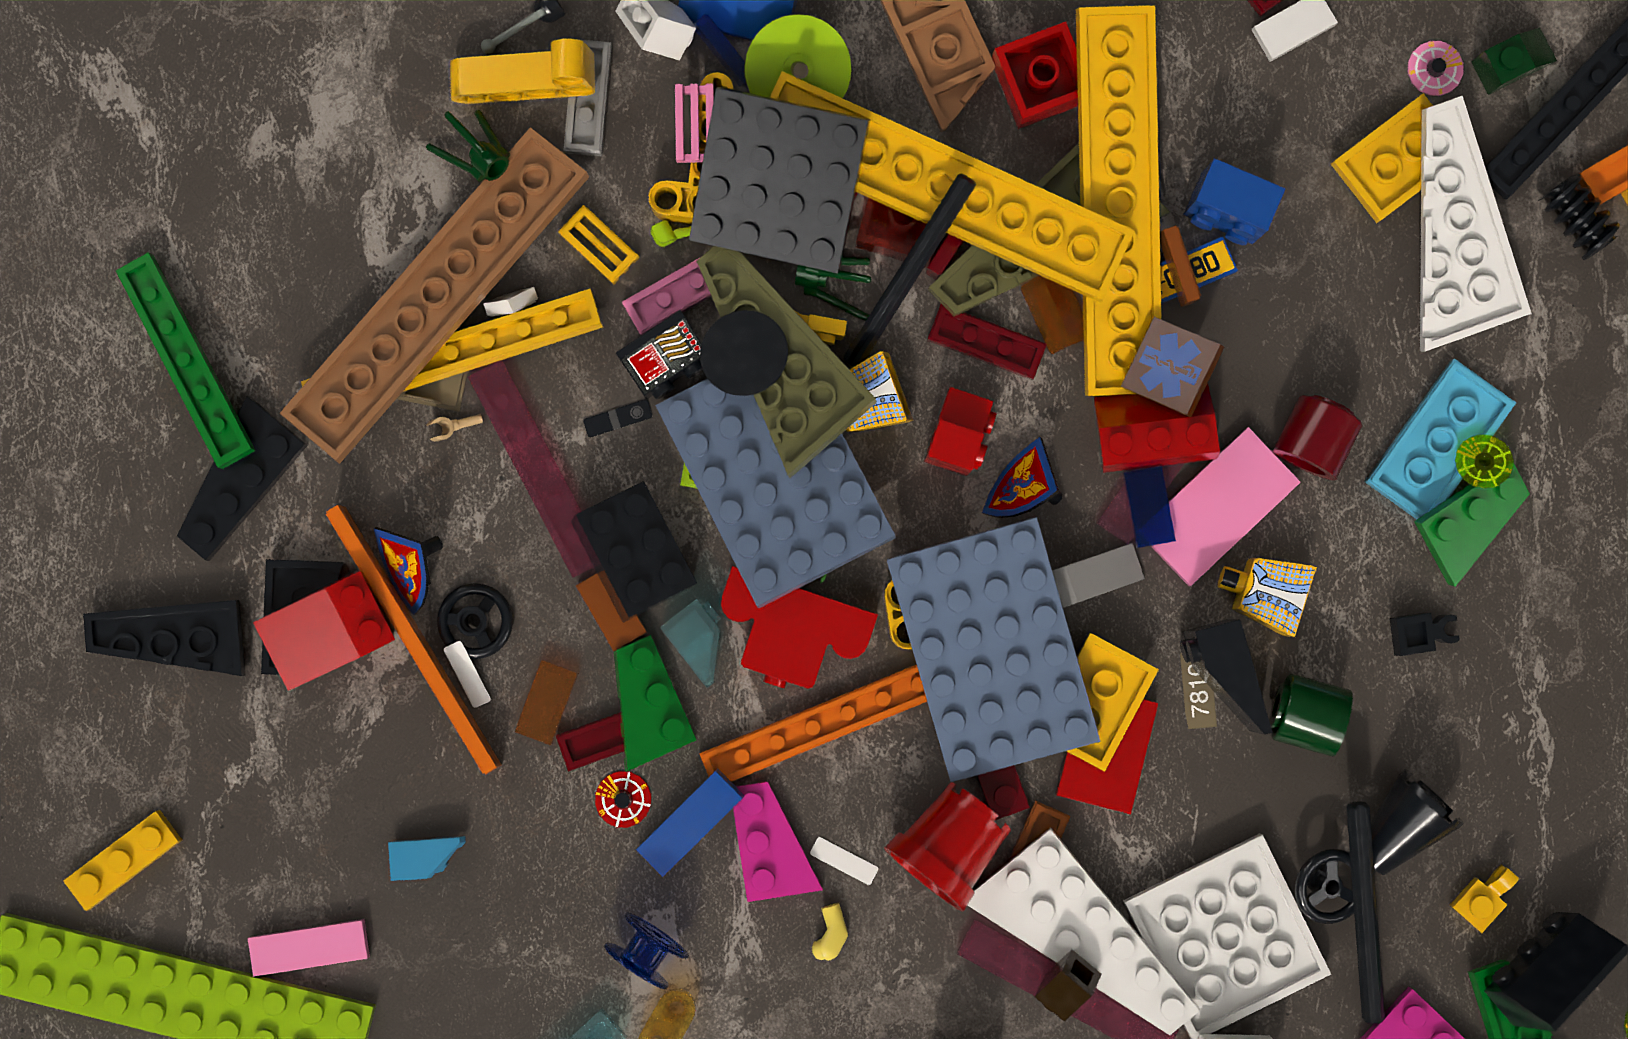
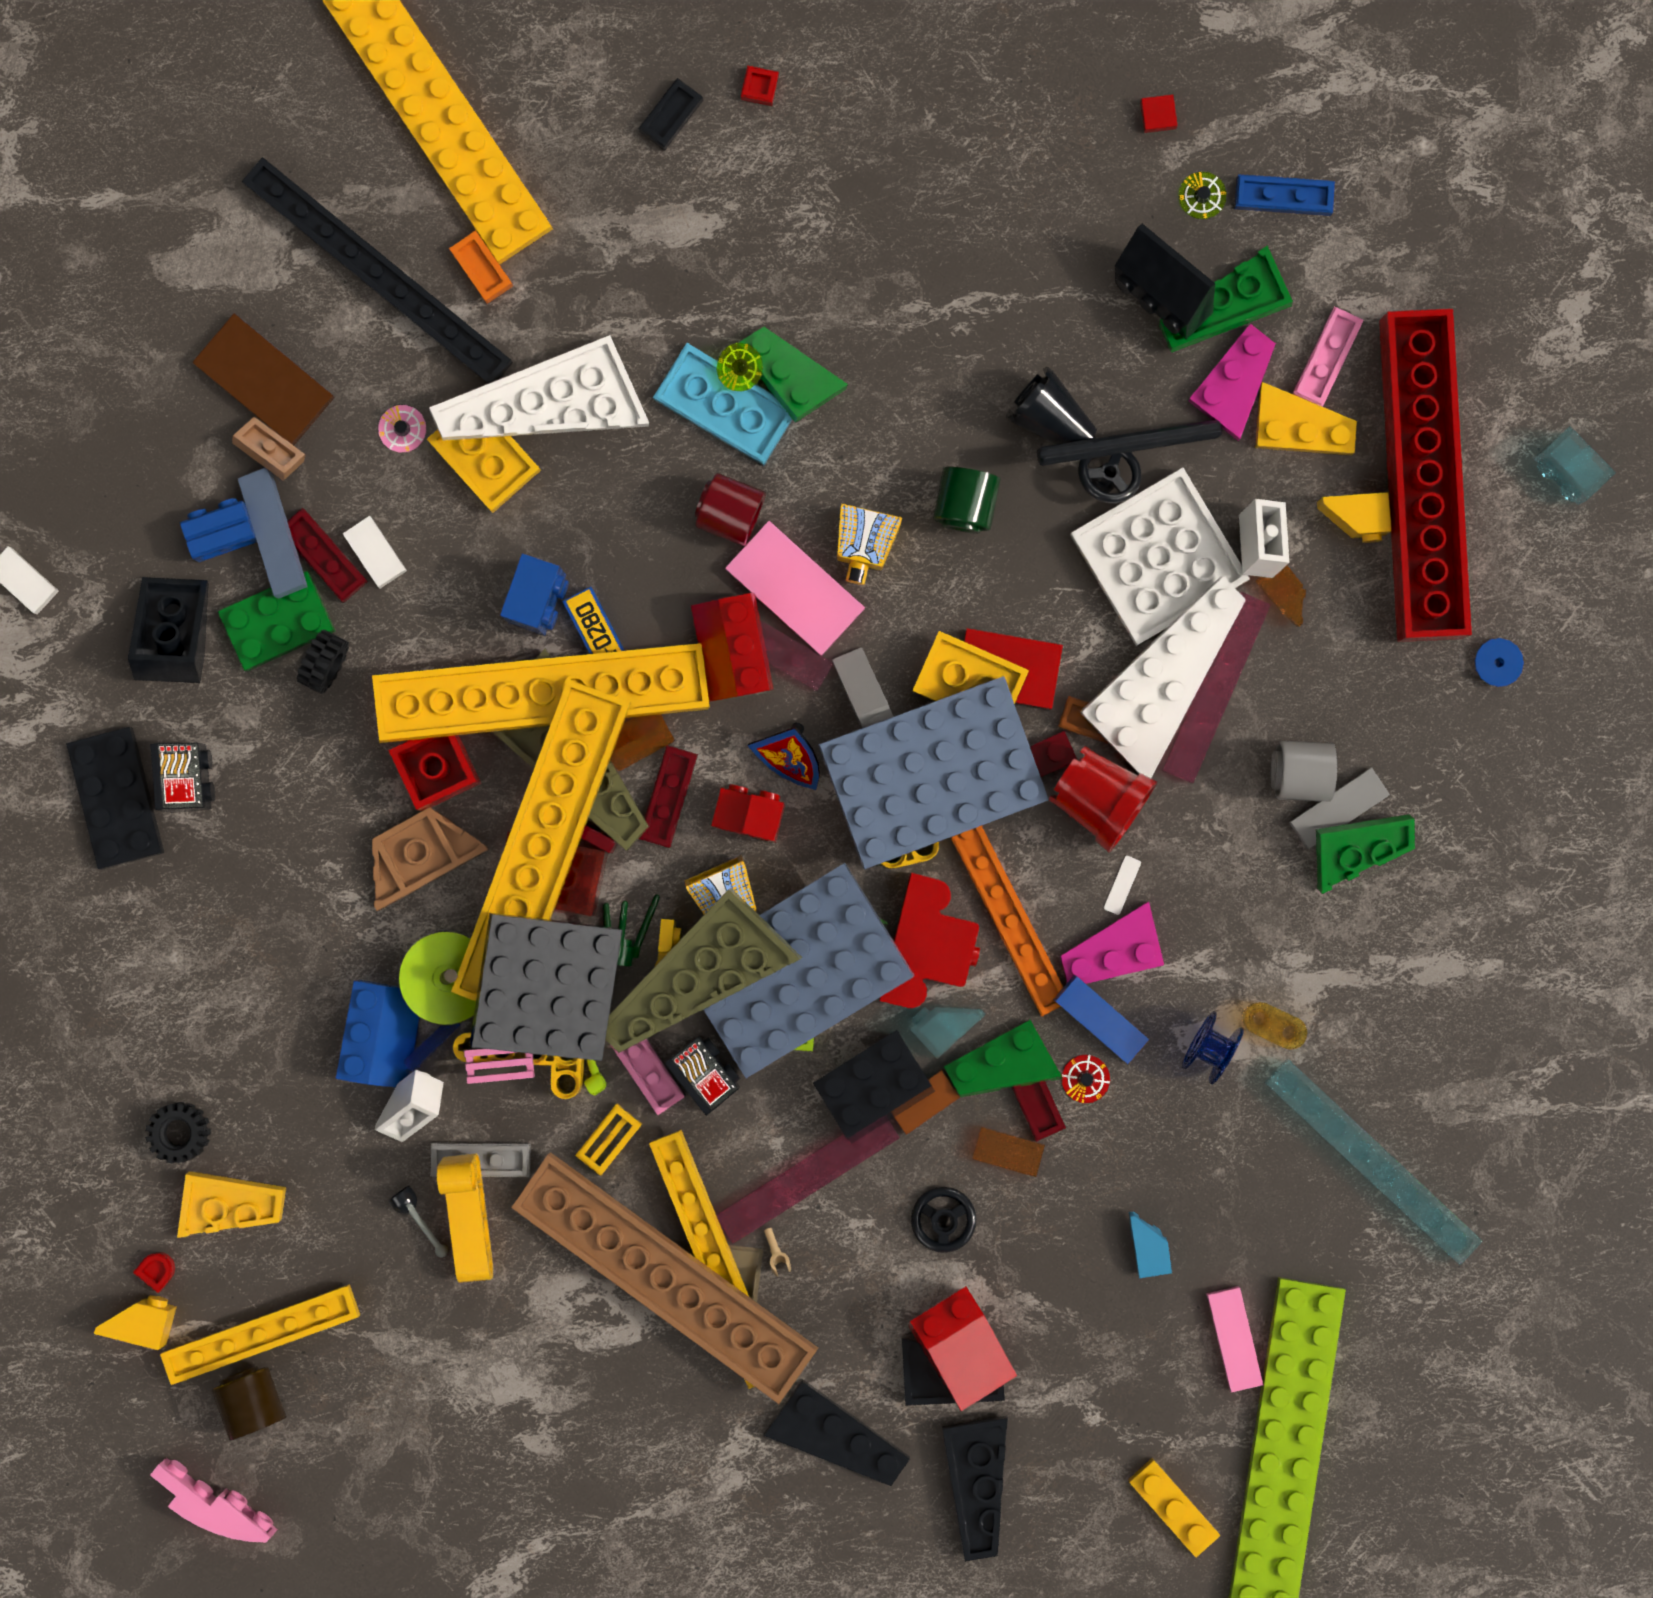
camera: 90 degrees left, 0 degrees up
green plate [116,252,256,469] -> none
orange tile [326,505,502,774] -> none
shield [374,527,443,615] -> none
dark green plant [426,110,510,182] -> none
white sticker [444,641,491,708] -> none
white tile [483,287,538,317] -> none
black sticker [583,399,653,438] -> none
black sticker [700,310,788,396] -> none
light yellow arm [812,903,848,961] -> none
black axle [844,173,976,367] -> none
dark brown brick [1034,949,1102,1022] -> none
reddish brown tile [1121,317,1225,418] -> none
clear blue tile [1123,466,1176,549] -> none
dark orange tile [1160,226,1201,307] -> none
black slope [1180,619,1273,735] -> none
dark tan sticker [1180,653,1217,729] -> none
black plate [1389,613,1460,656] -> none
yellow plate [1450,865,1519,933] -> none
dark green slope [1471,28,1557,95] -> none
black piece [1538,173,1620,260] -> none

